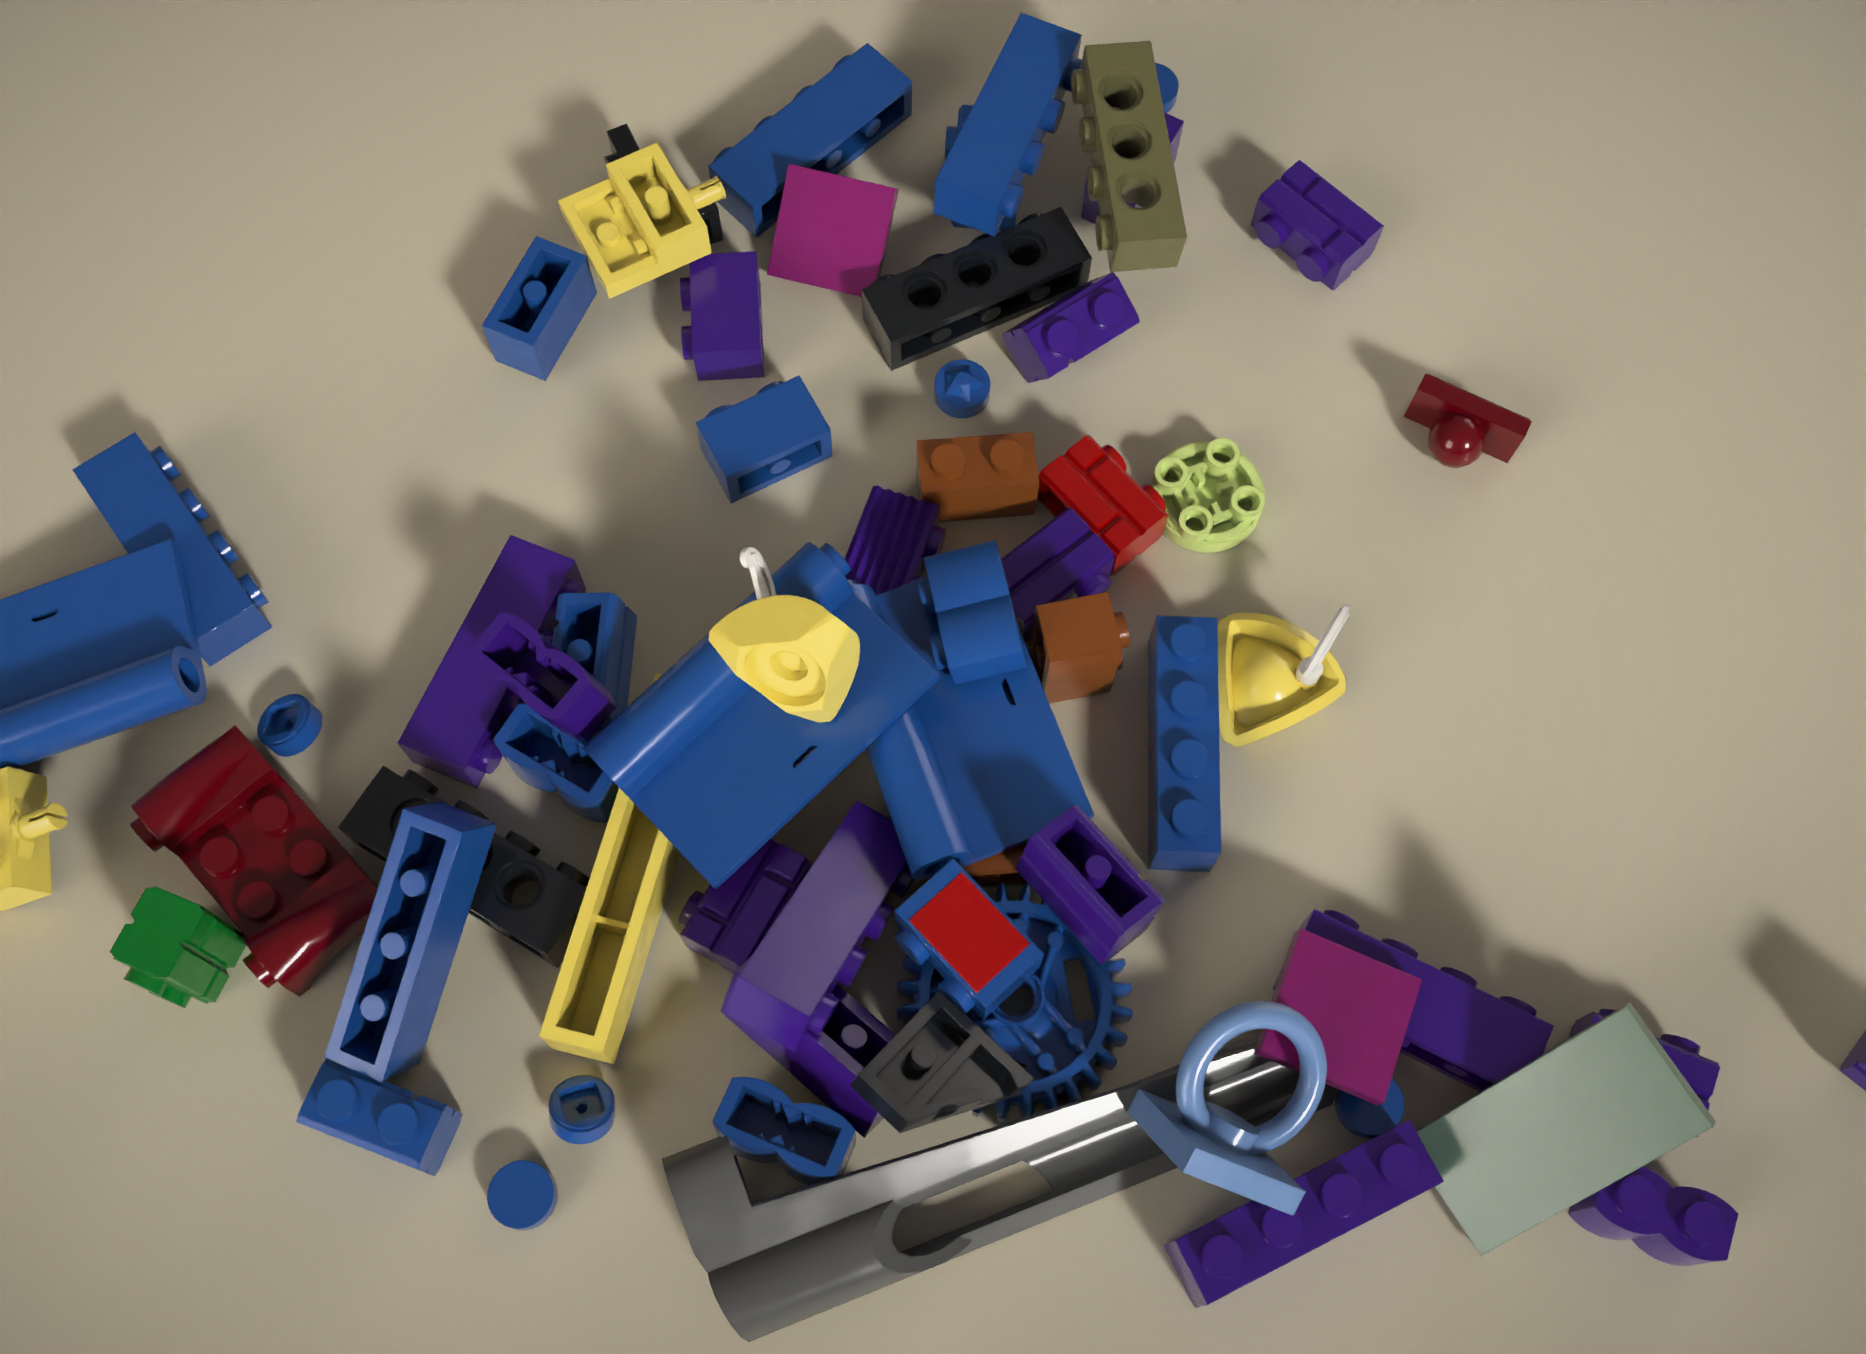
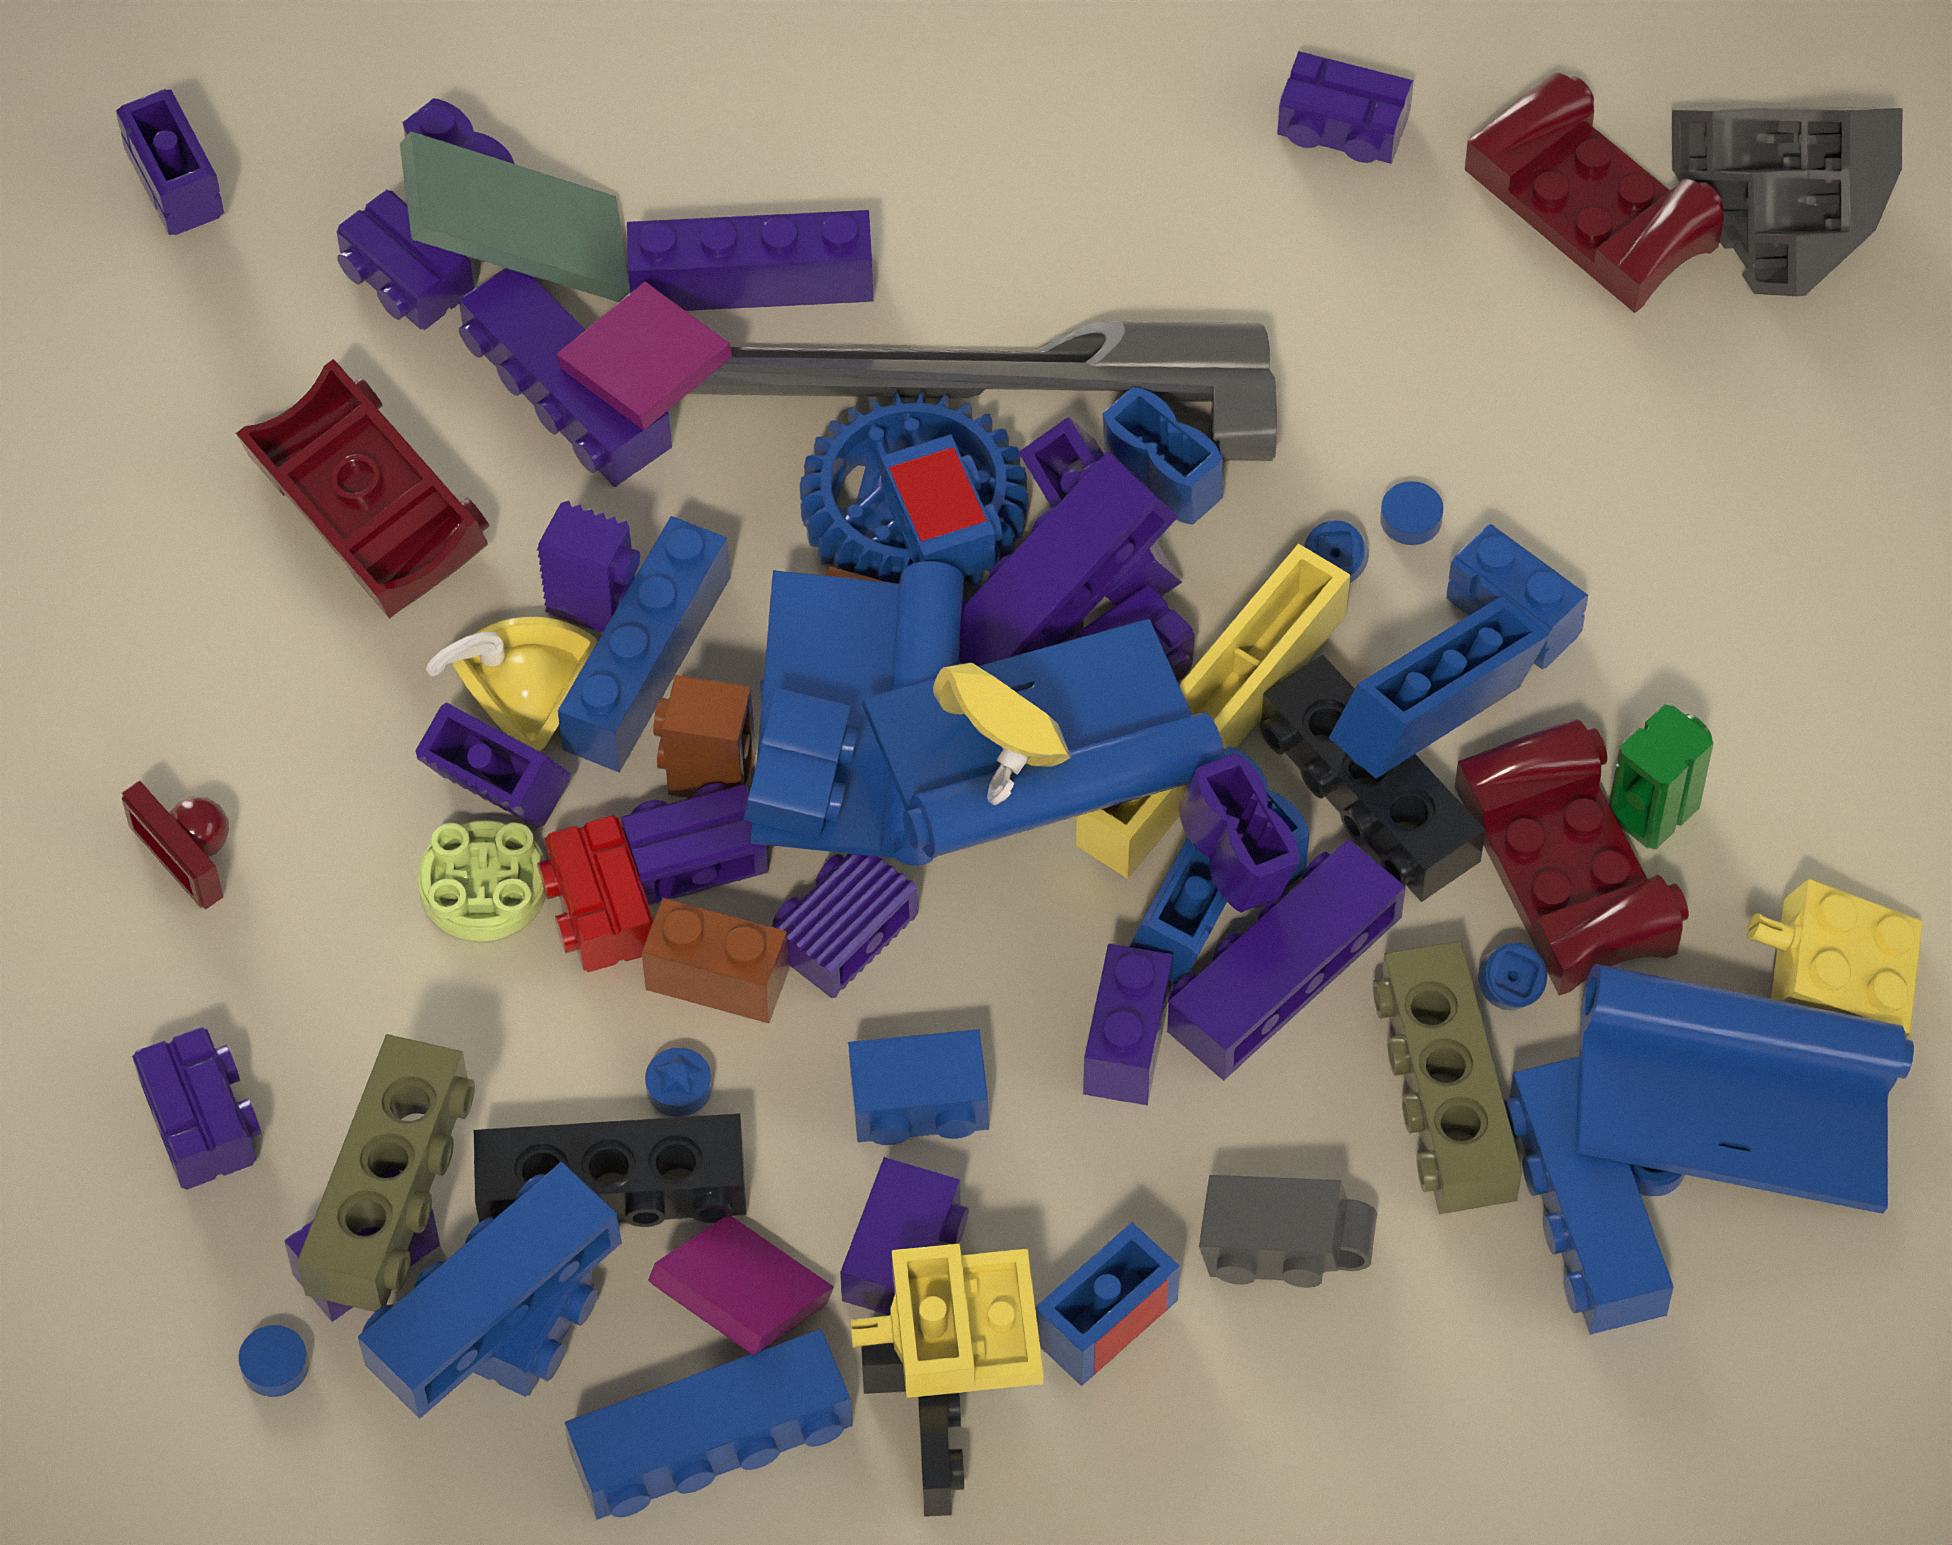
camera: 155 degrees left, 10 degrees down
black wing [850,990,1034,1133] -> none
dark purple brick [1002,272,1140,383] -> none
dark purple brick [1015,804,1165,965] -> none
medium blue tile [1127,1001,1327,1216] -> none
none -> dark red piece [236,359,490,619]
none -> dark purple brick [415,702,571,828]
none -> dark purple brick [537,500,640,632]
none -> dark purple brick [1083,943,1173,1106]
none -> dark grey hinge [1199,1175,1377,1288]
none -> olive brick [1373,941,1522,1214]

